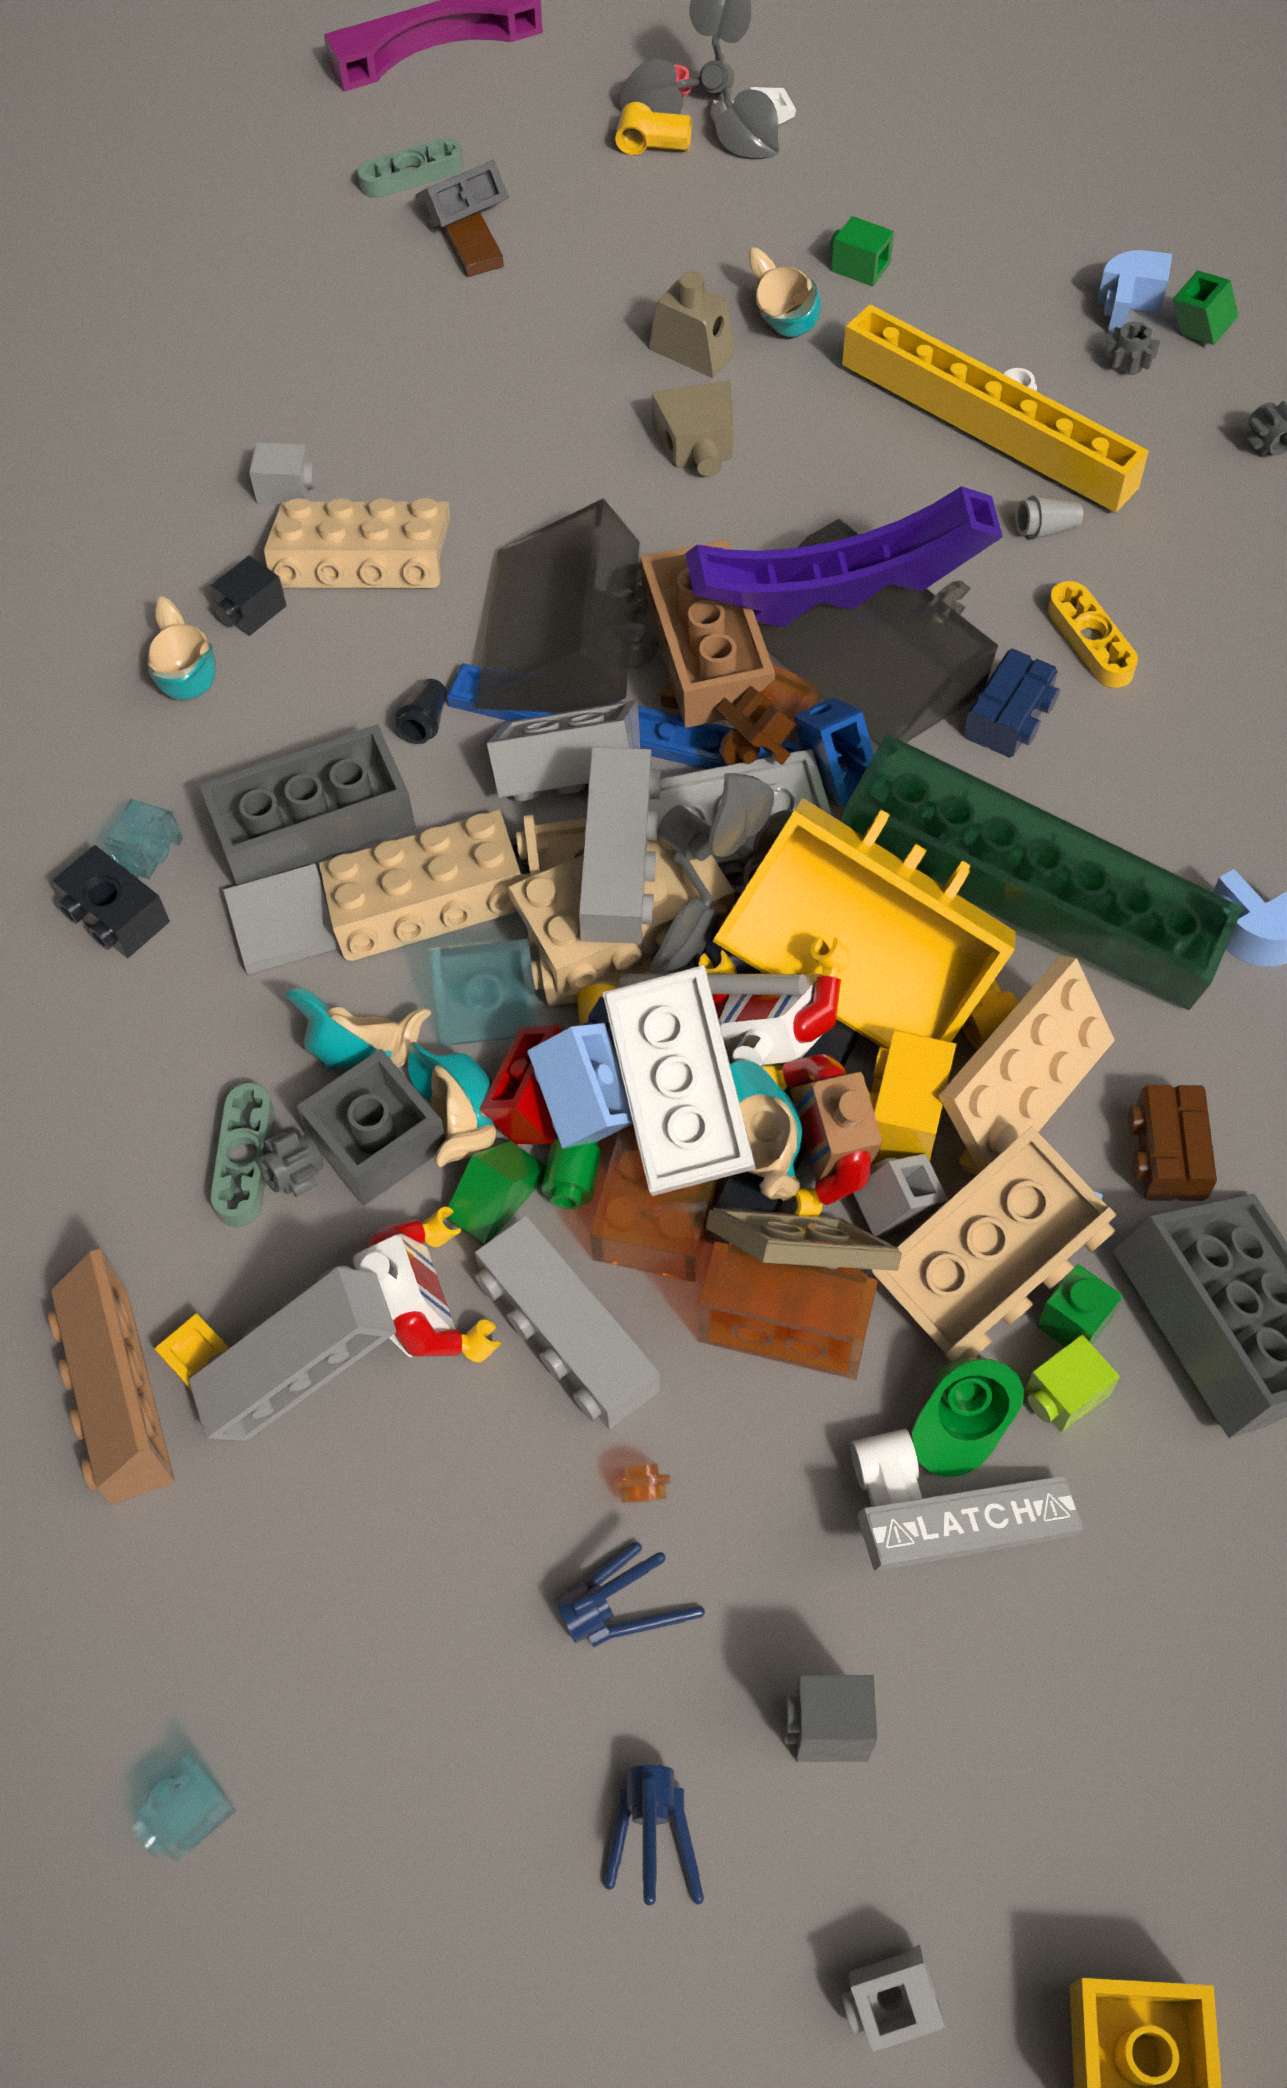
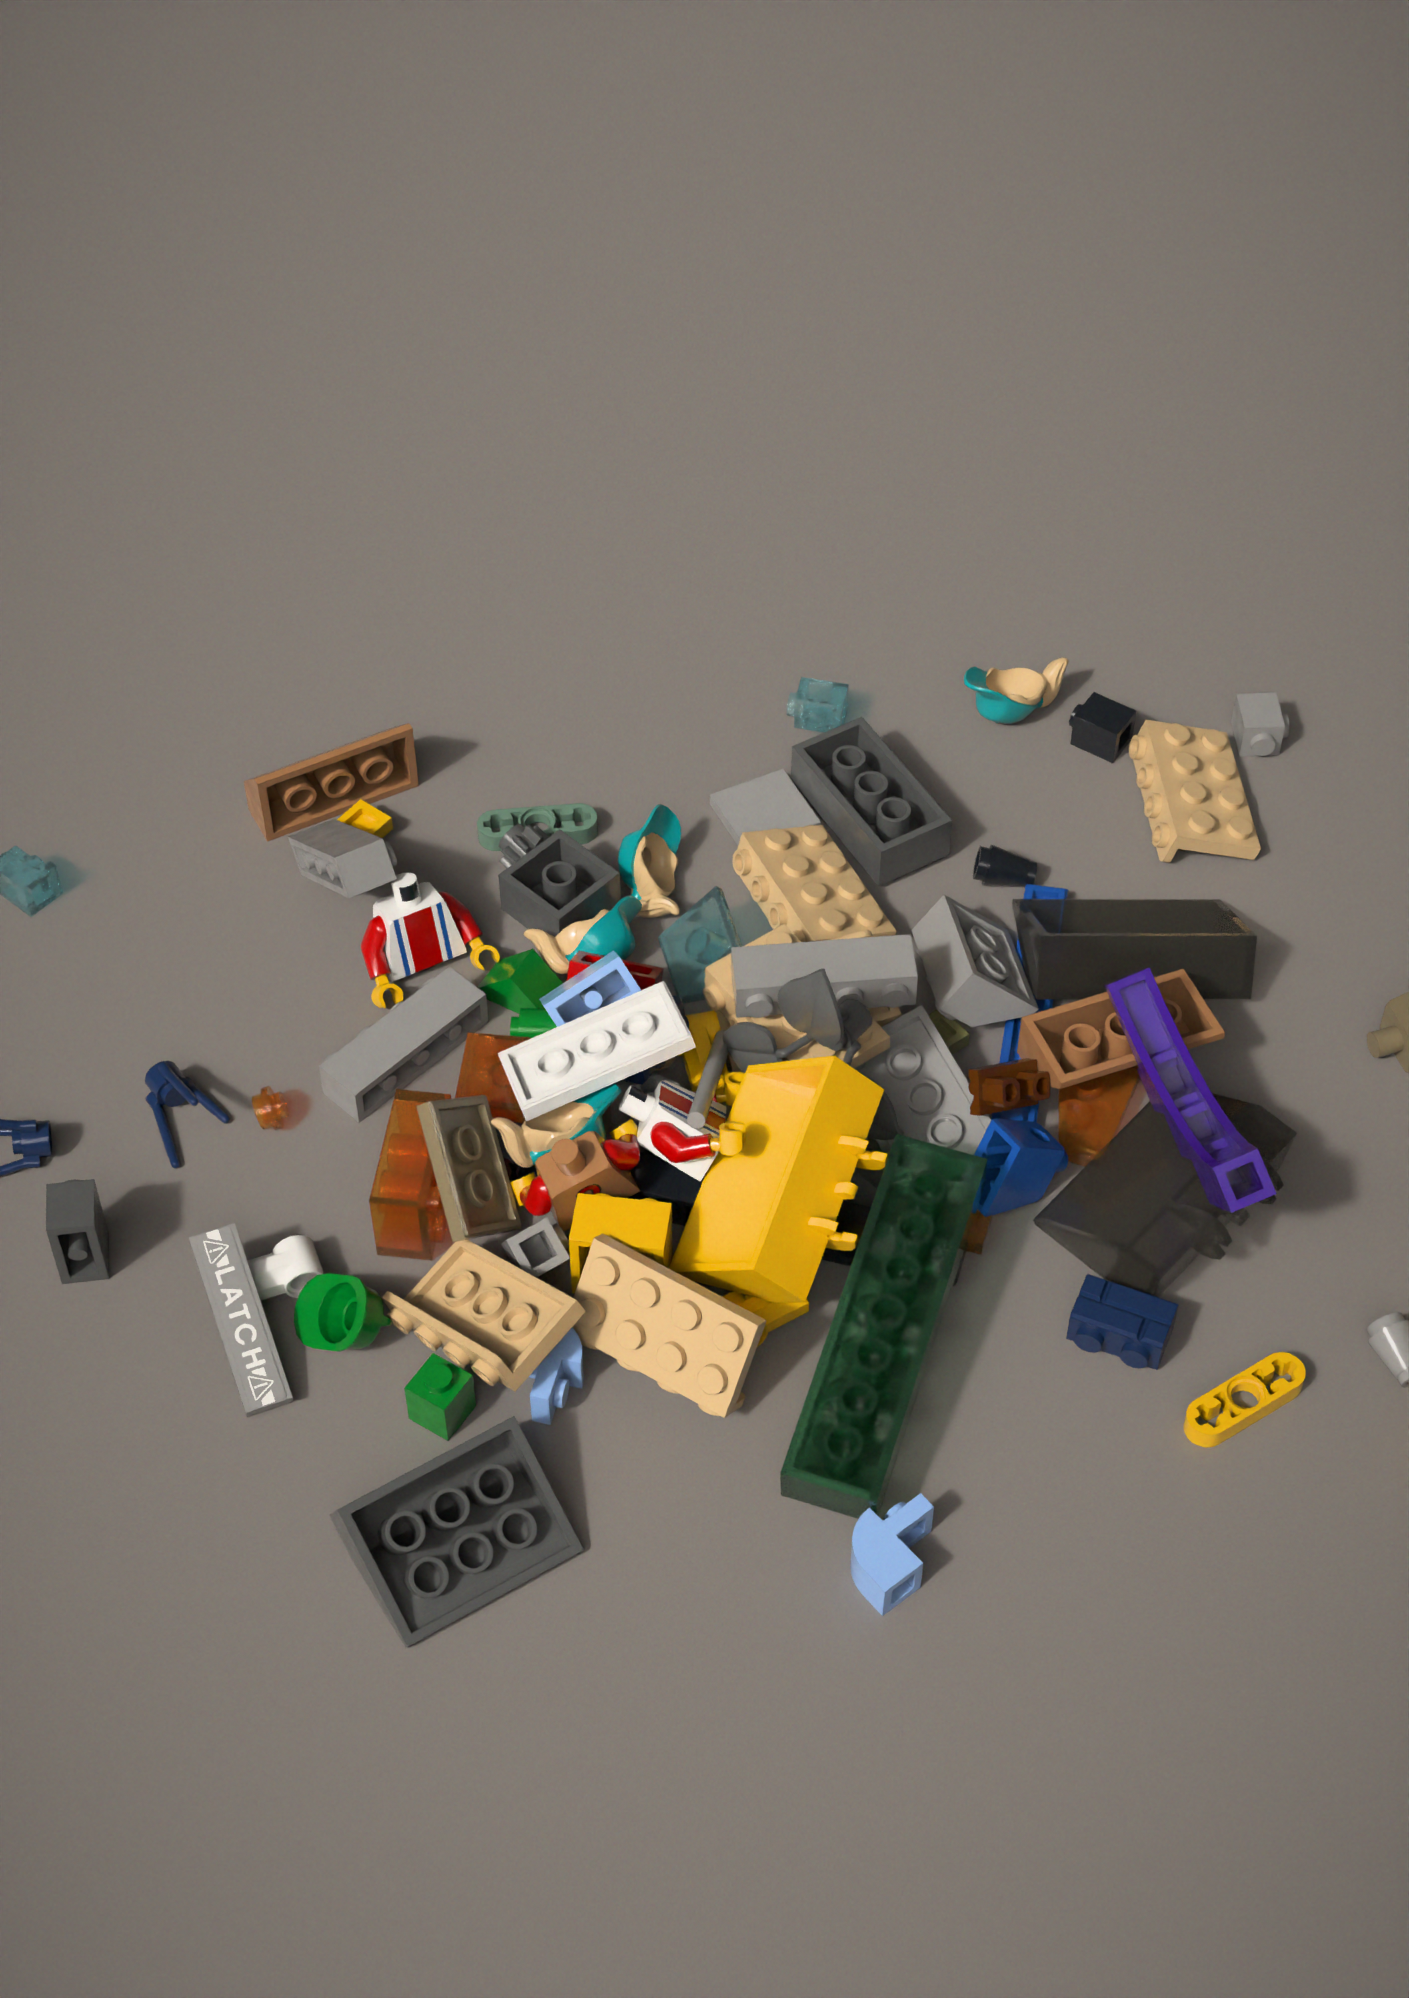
camera: 80 degrees right, 10 degrees down
black brick [52,845,170,959] -> none
lime brick [1025,1334,1121,1433] -> none
reddish brown brick [1128,1085,1217,1201] -> none

